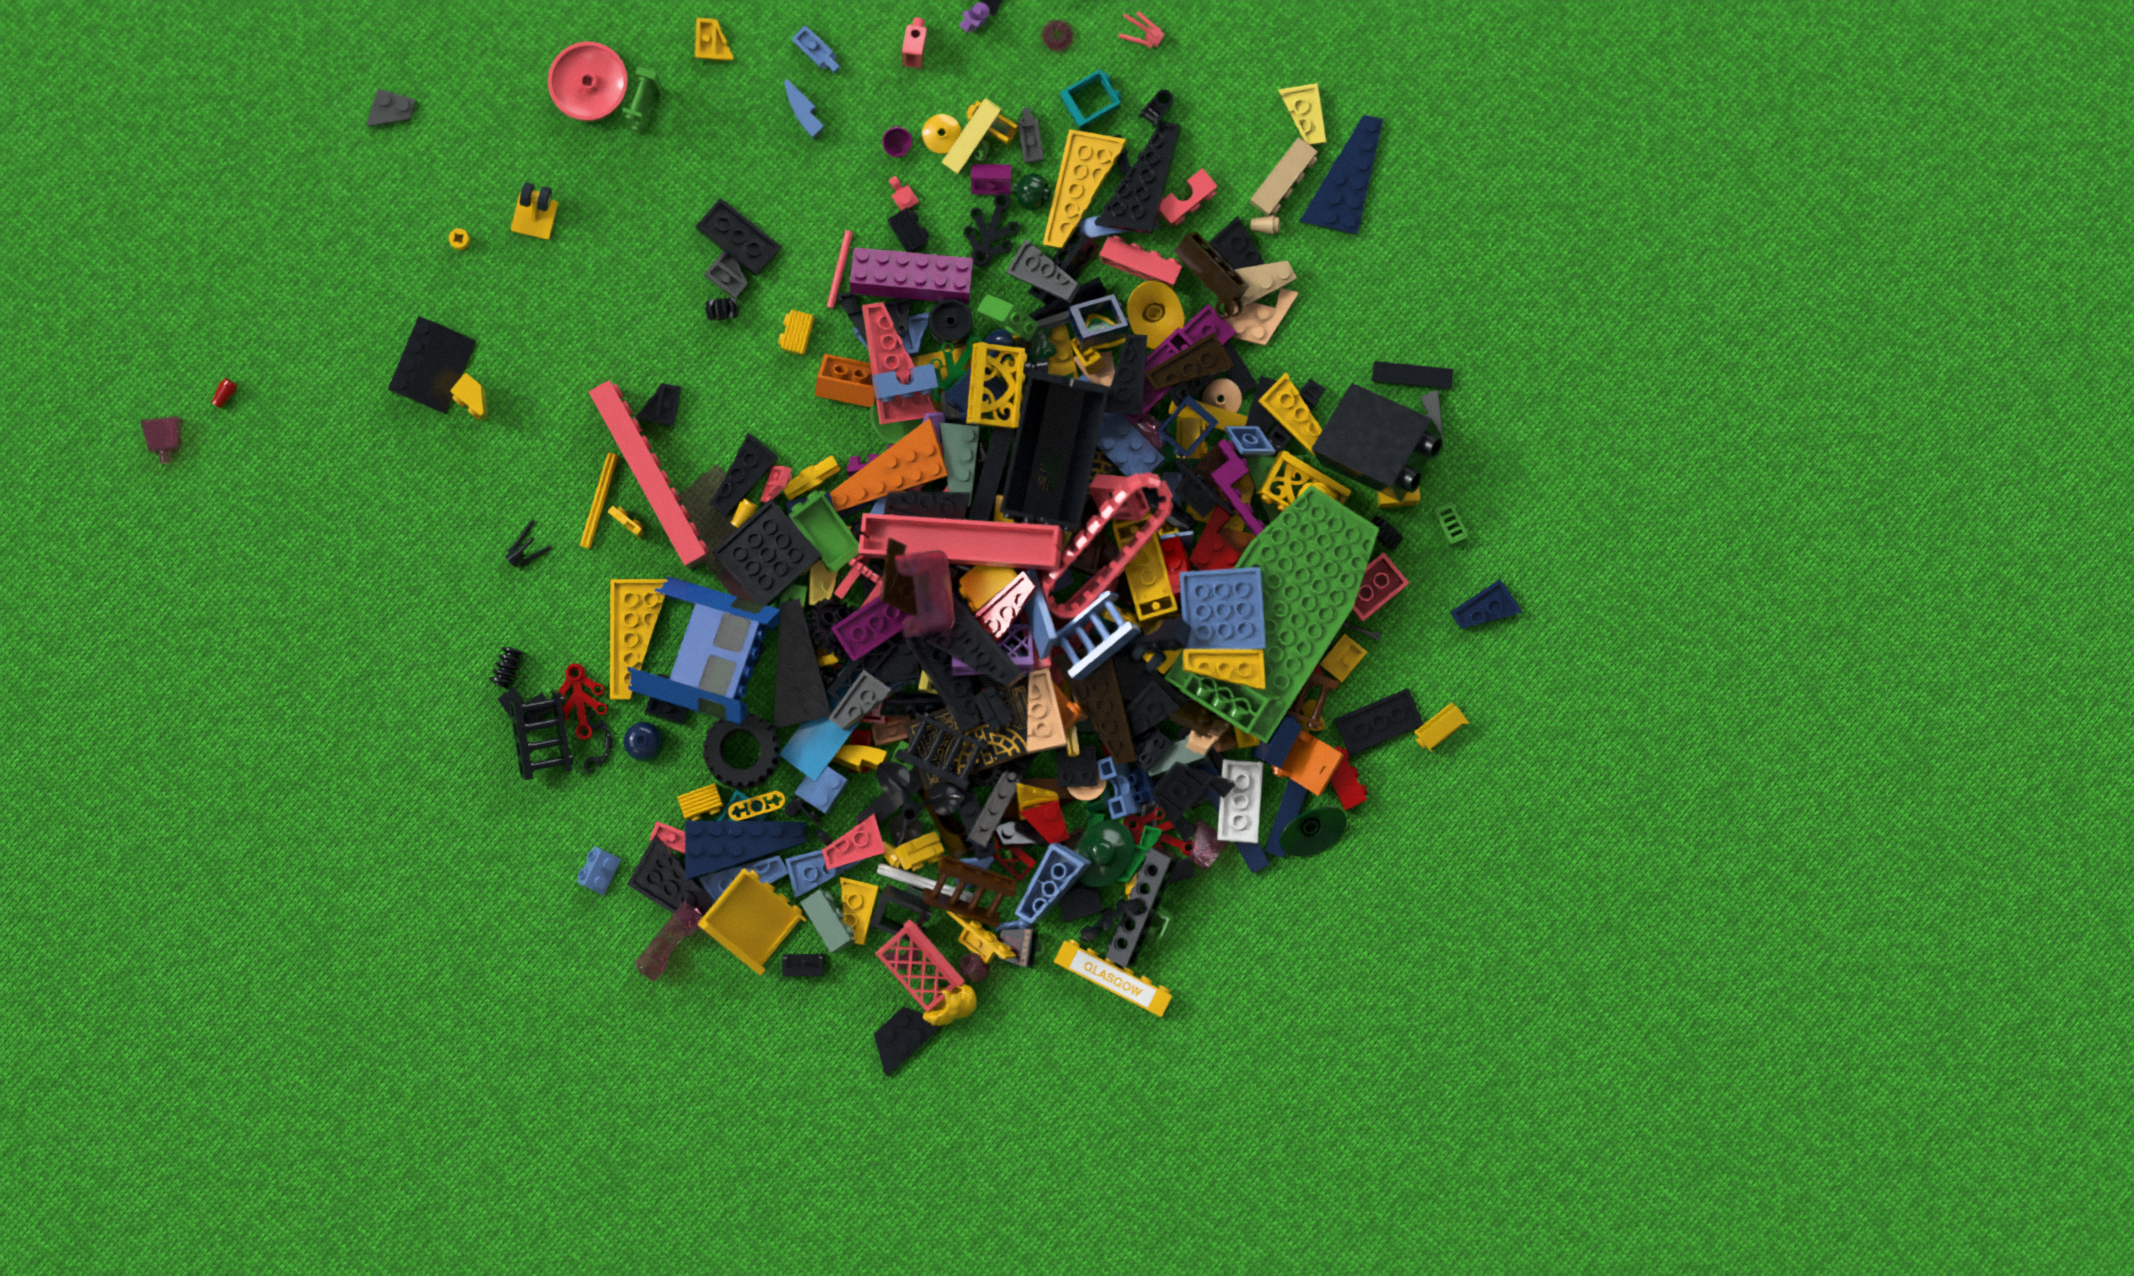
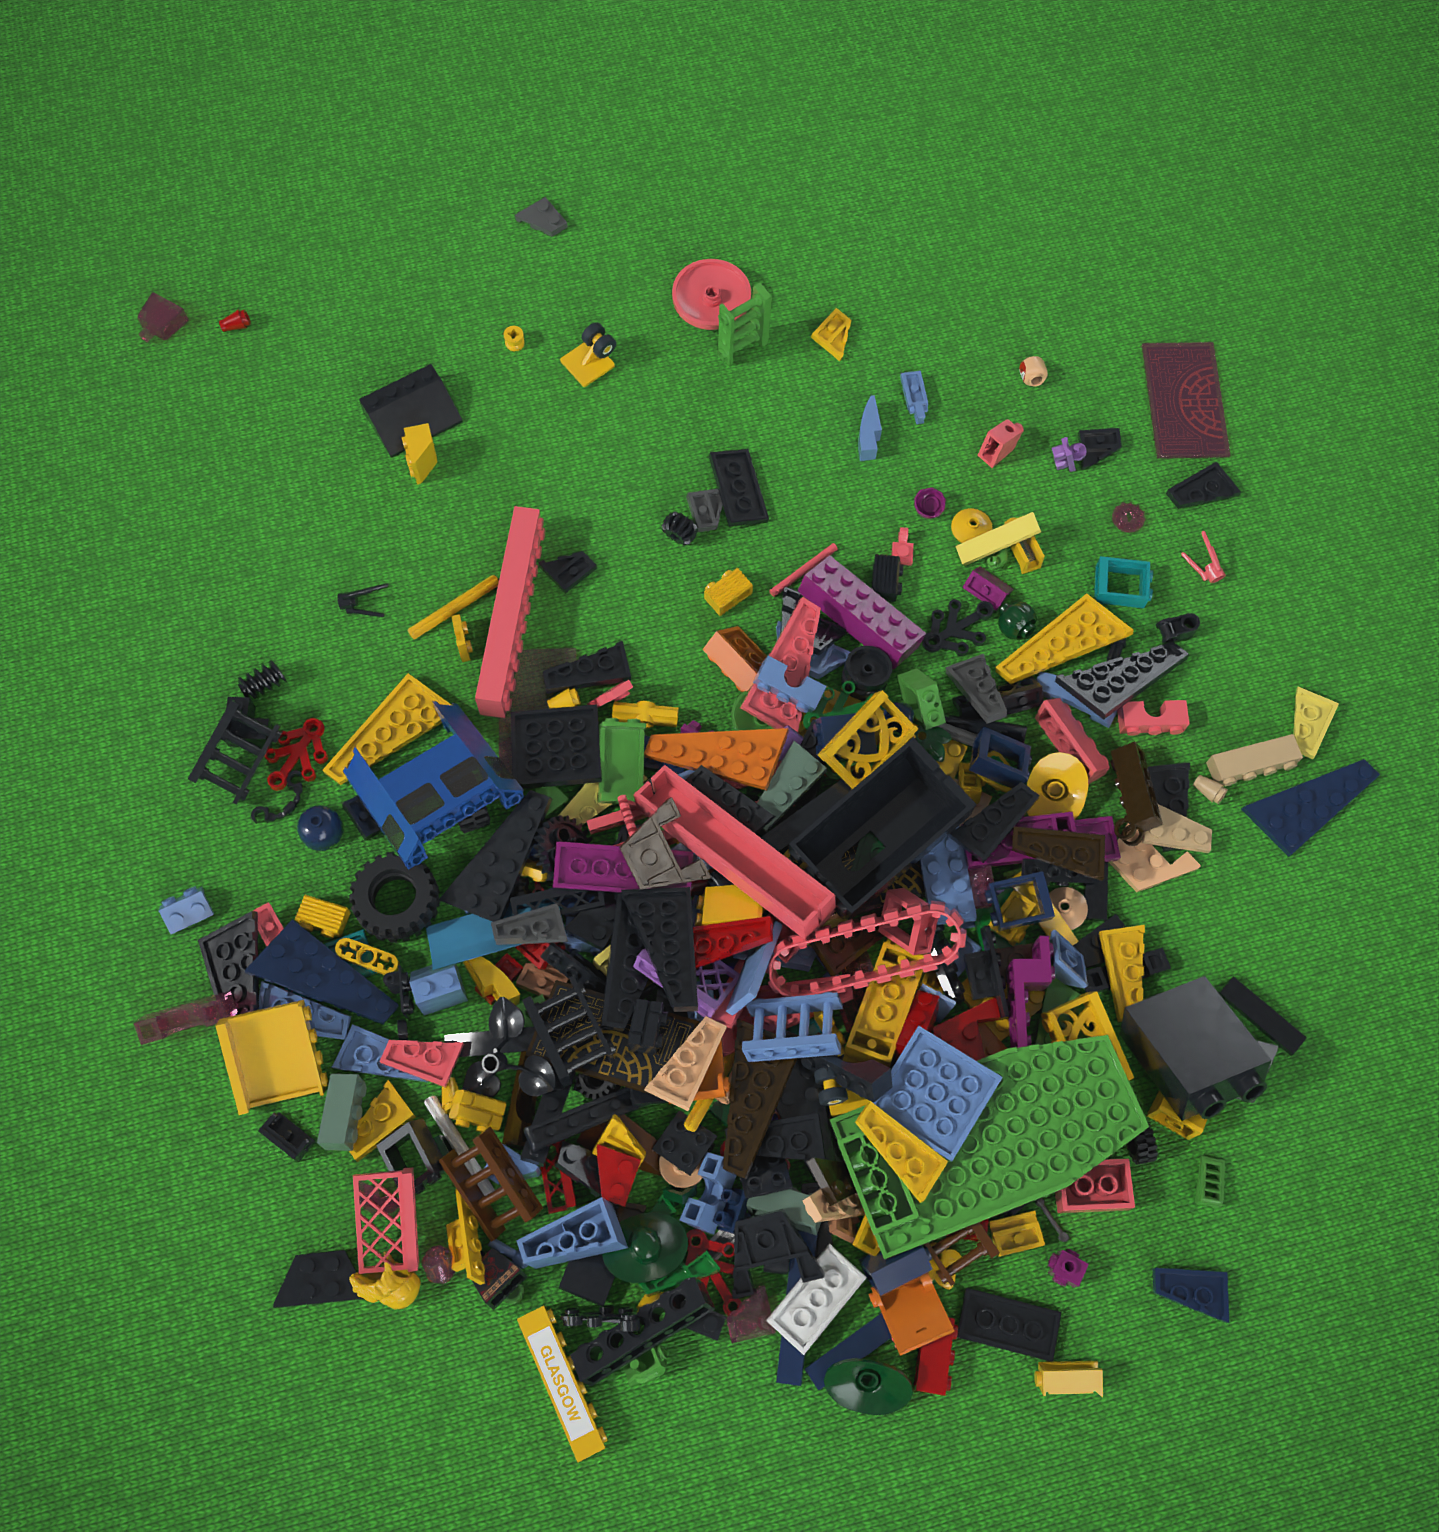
camera: 30 degrees right, 15 degrees down
clear pink windscreen [895,550,955,637] -> none
dark grey hinge [1018,107,1044,164] -> none
none -> magenta brick [1047,1249,1089,1288]

